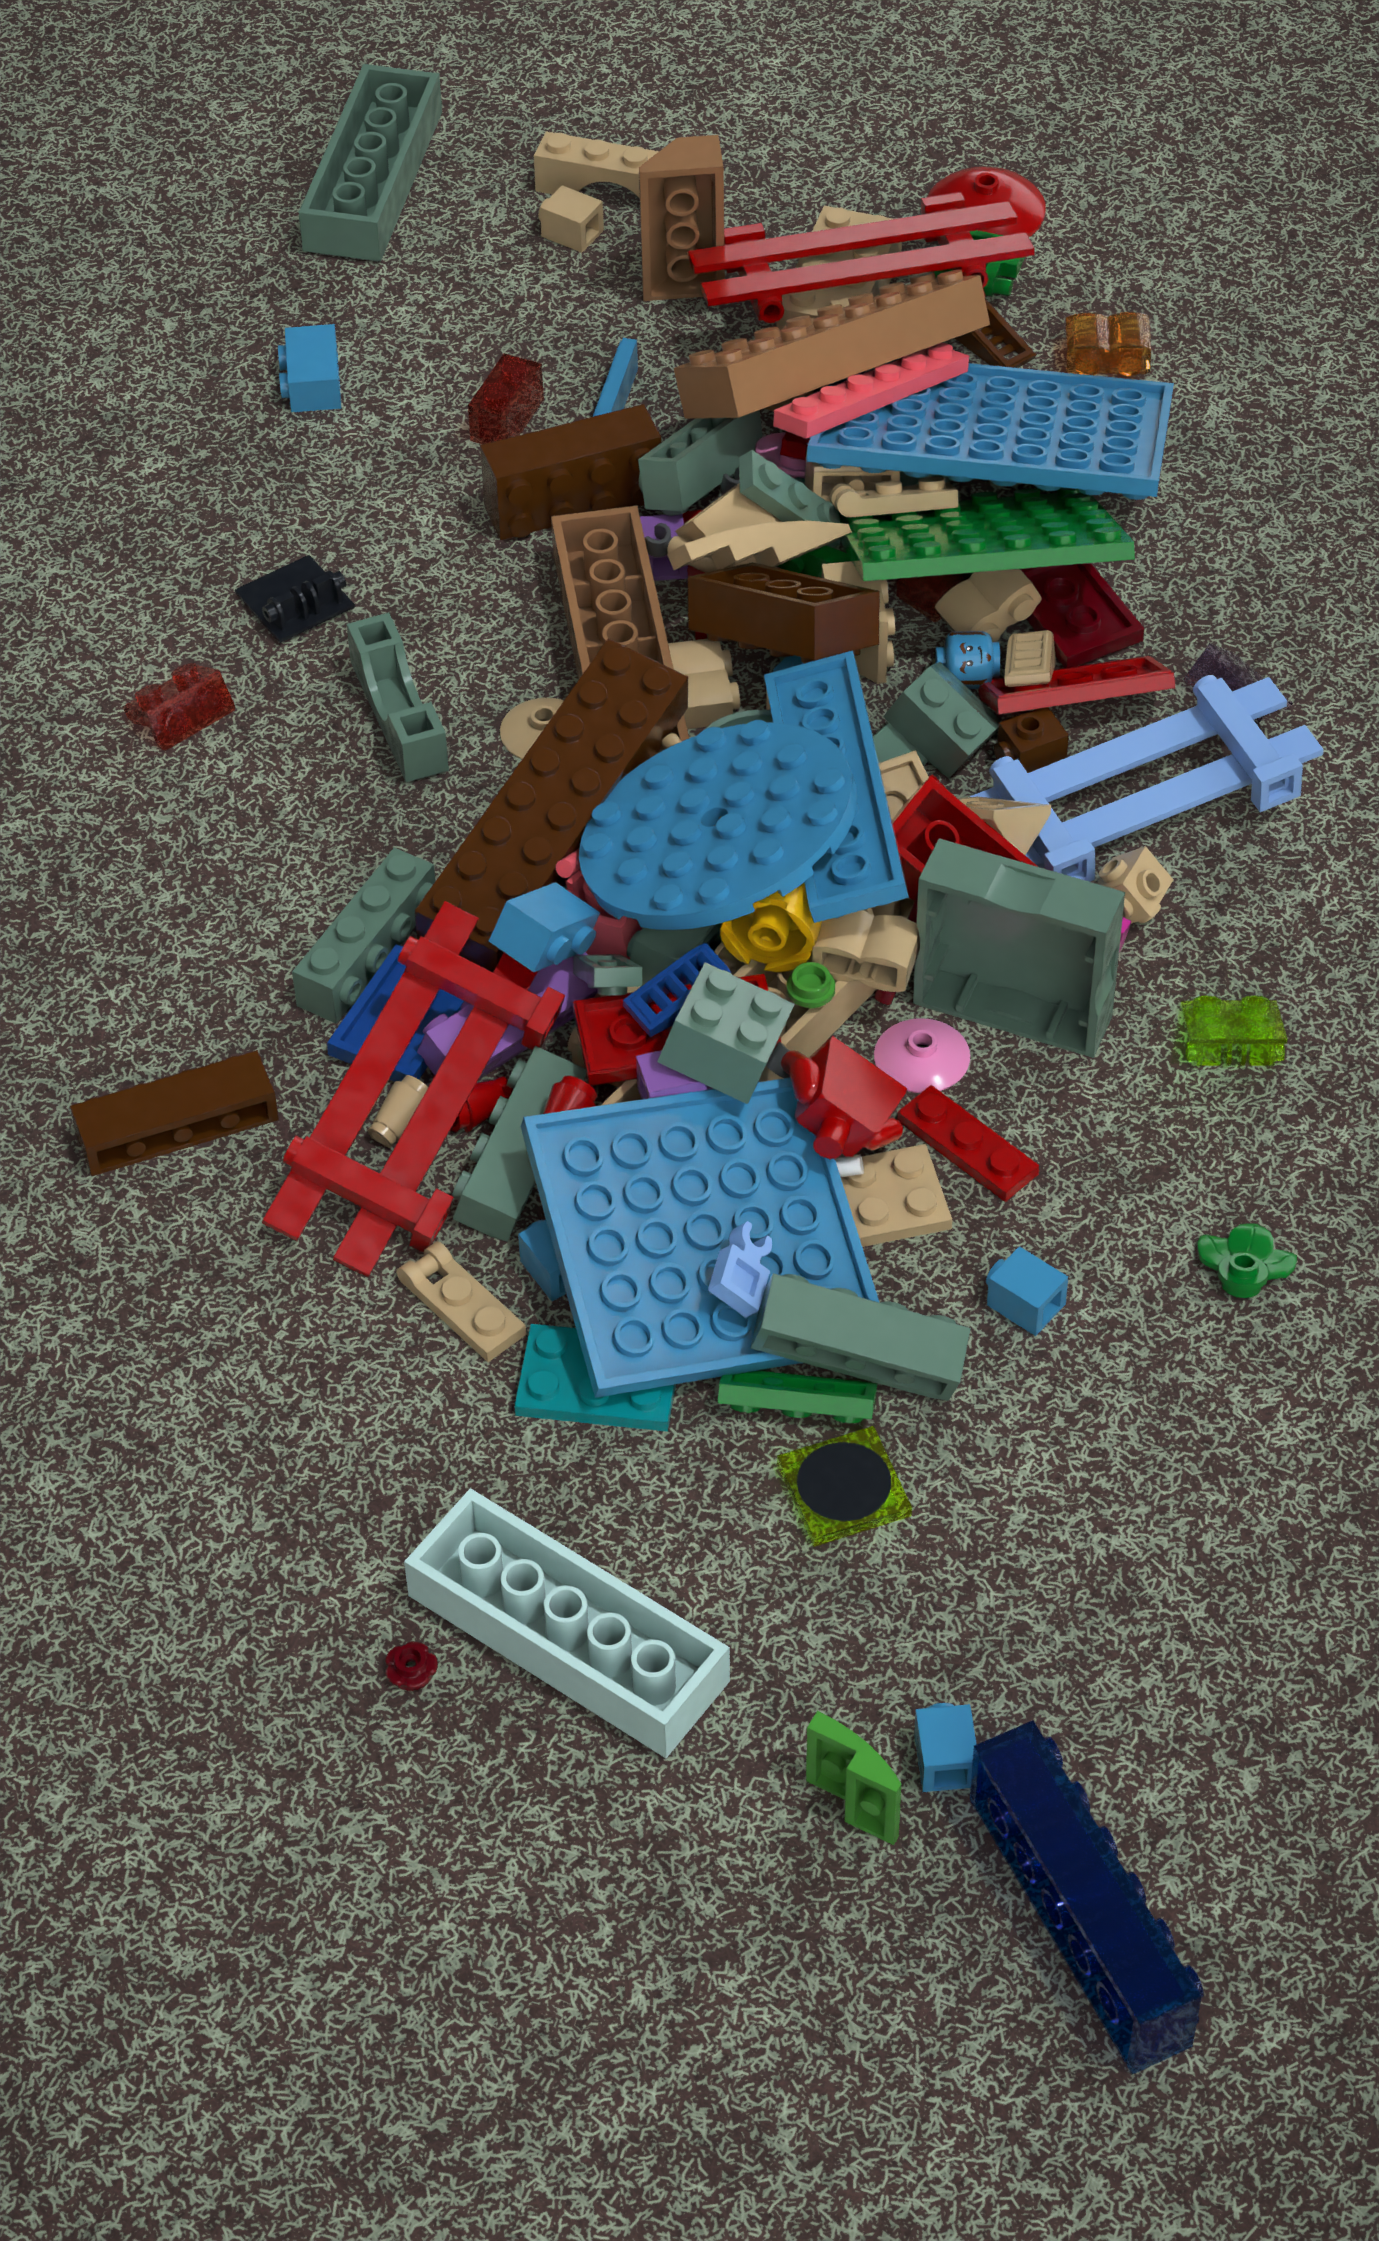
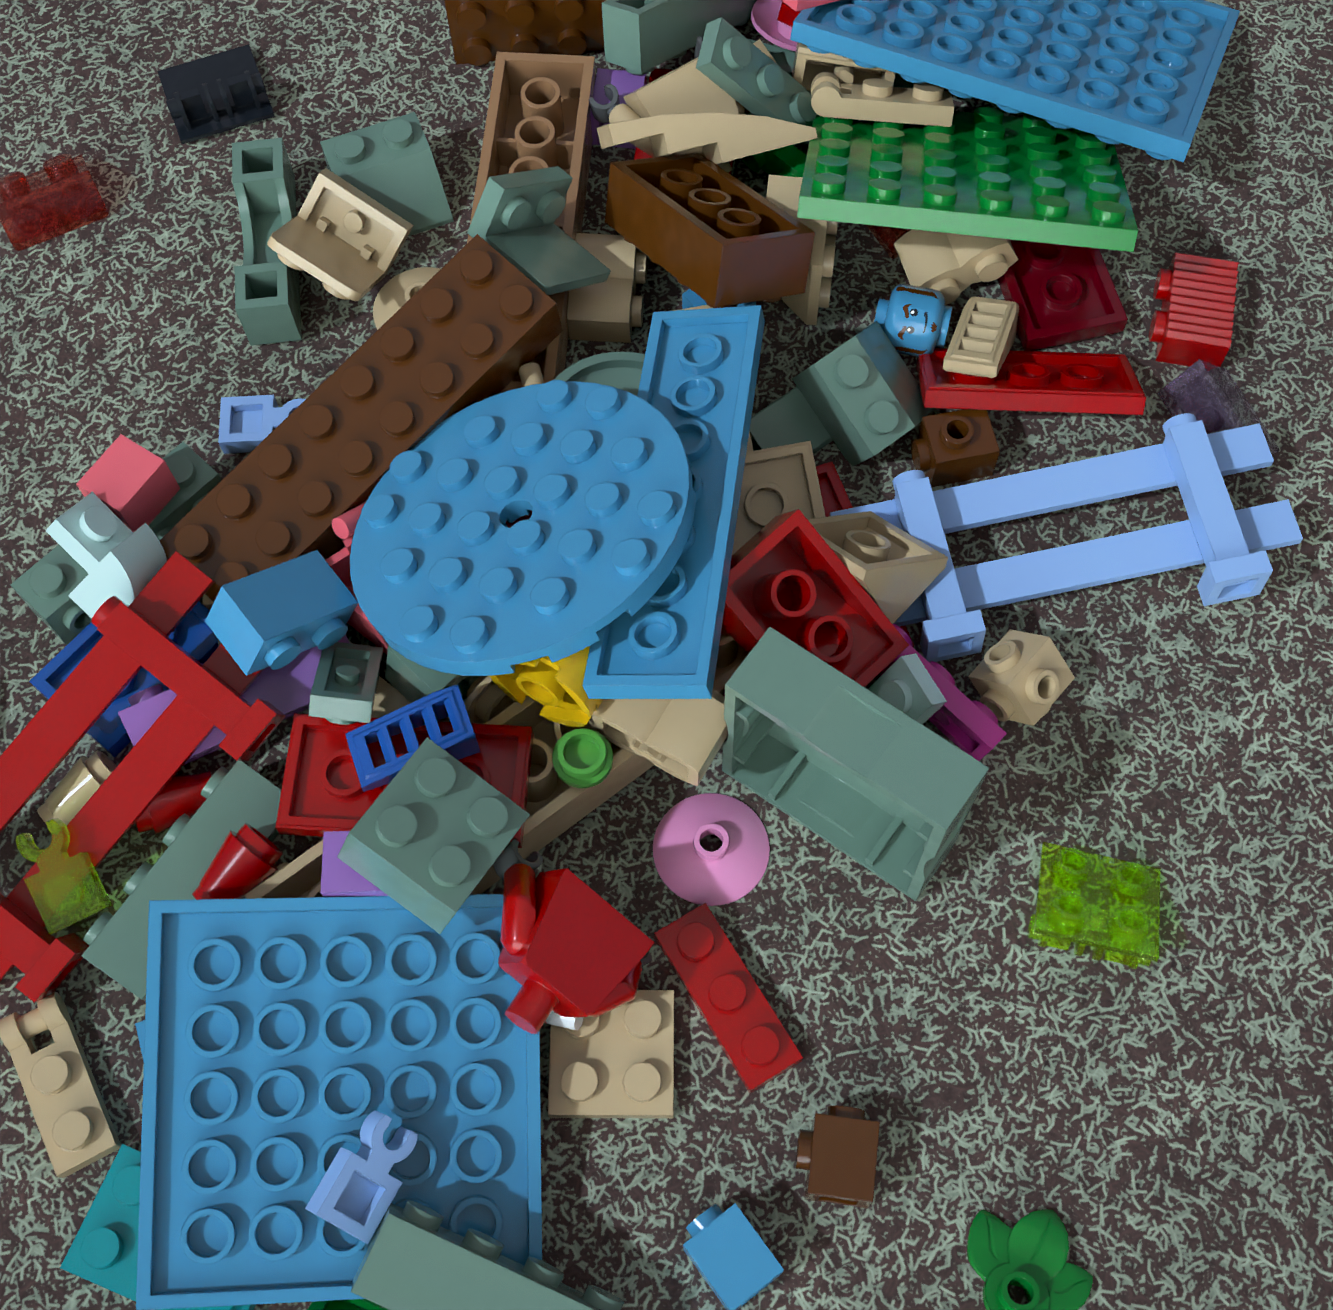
camera: 15 degrees right, 15 degrees up
none -> clear neon green plate [16,819,113,935]
none -> light aqua brick [46,492,167,619]
none -> coral brick [76,434,180,532]
none -> light blue plate [218,394,306,454]
none -> tan bracket [267,168,414,301]
none -> sand green slope [320,112,454,236]
none -> sand green bracket [467,166,611,295]
none -> reddish brown brick [795,1105,880,1208]
none -> red brick [1149,252,1239,371]

